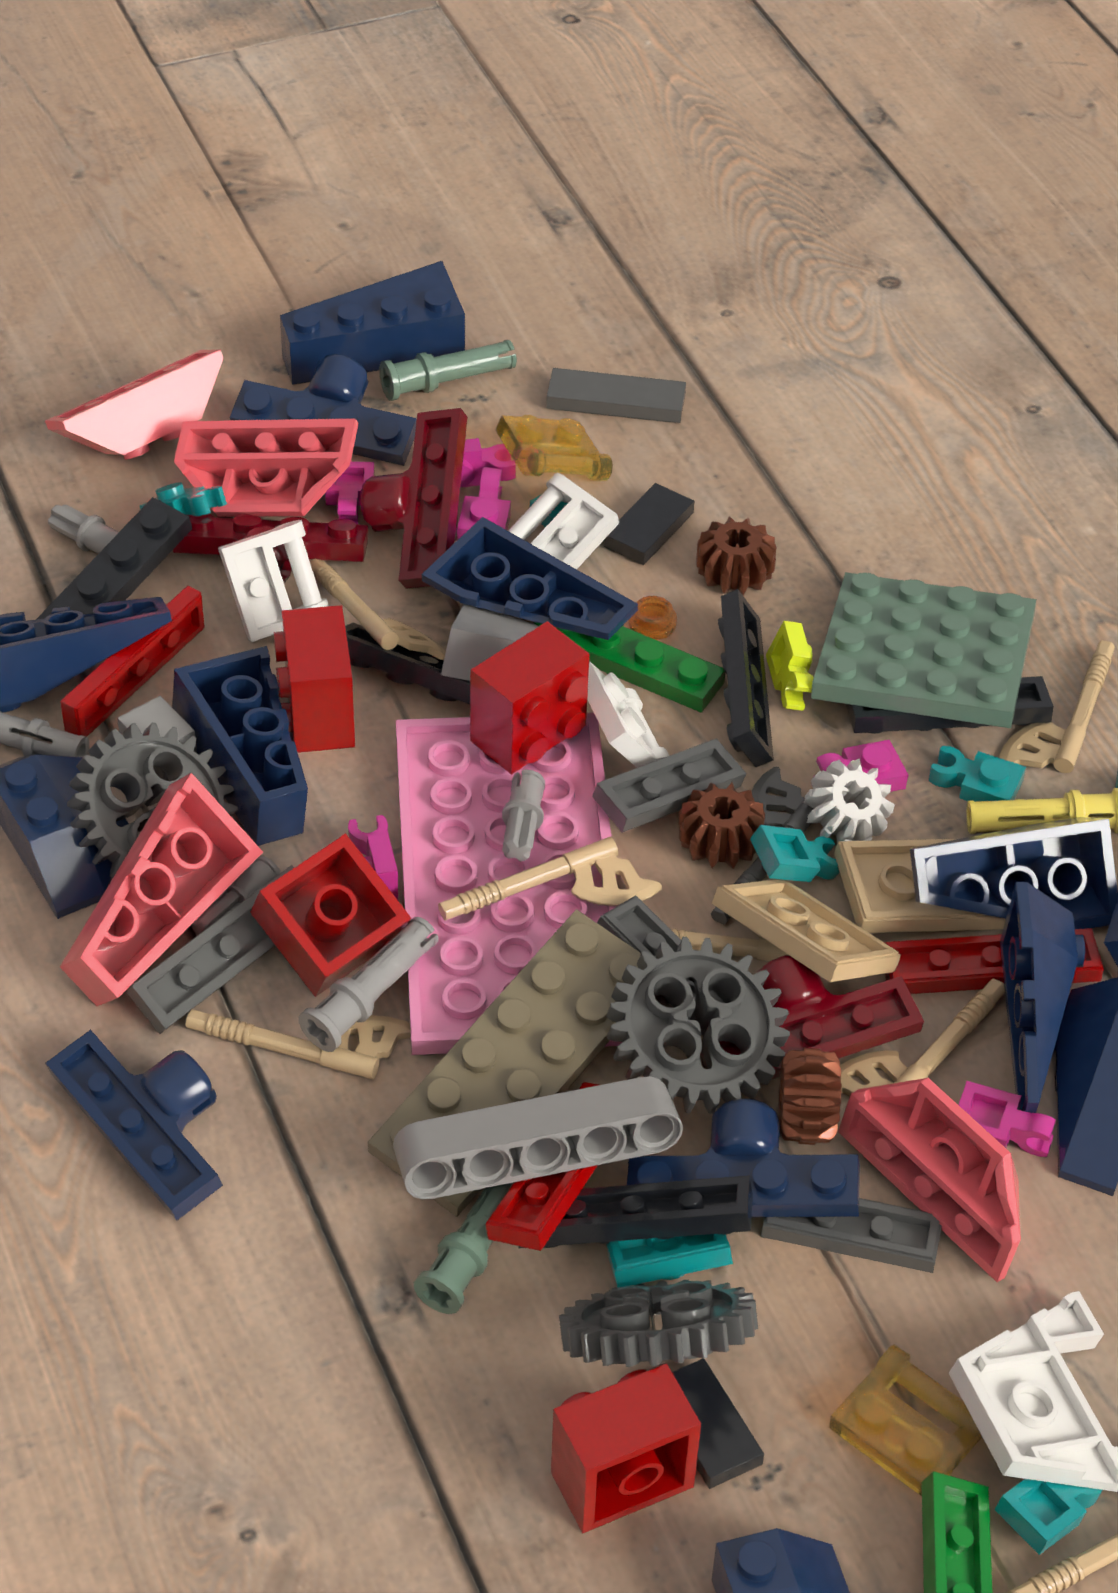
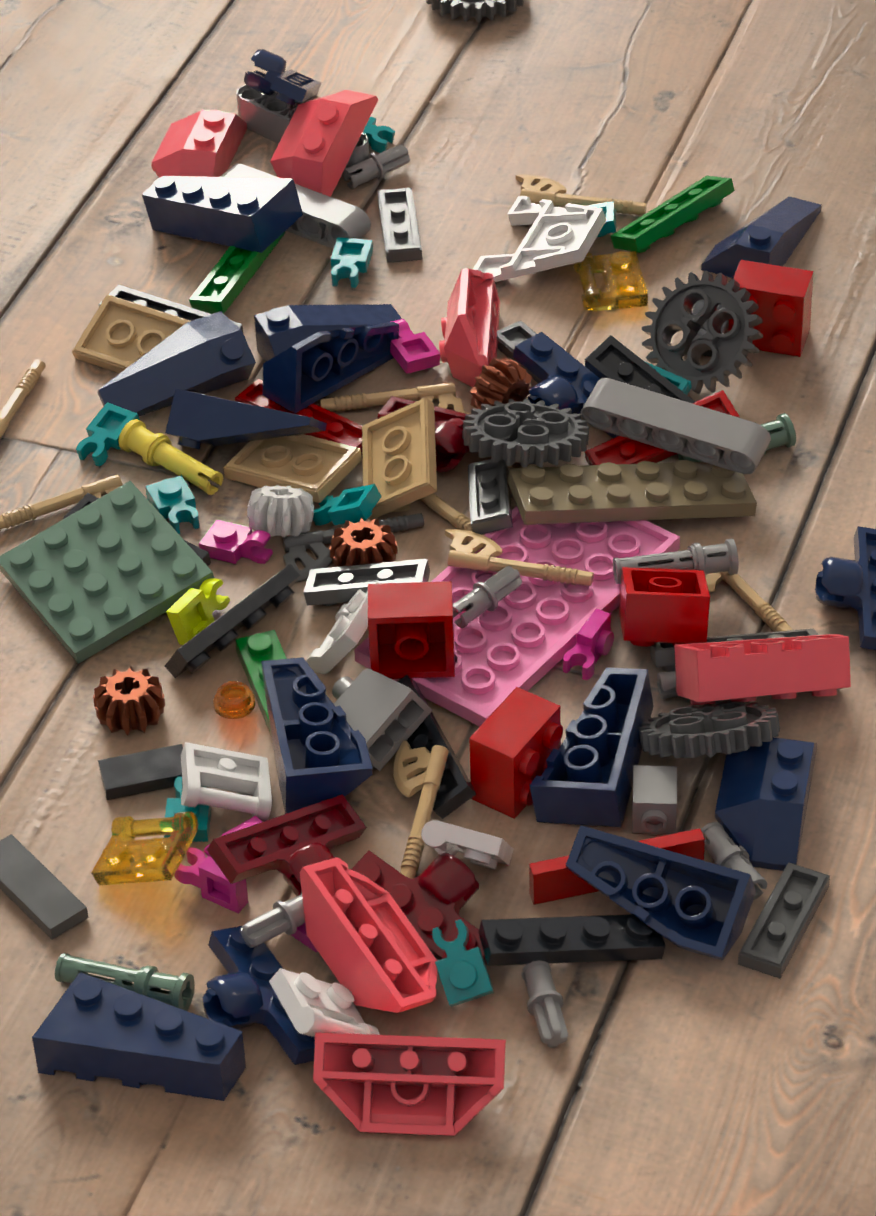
camera: 135 degrees left, 5 degrees down
none -> light grey axle [240,893,305,948]
none -> white plate [269,968,380,1037]

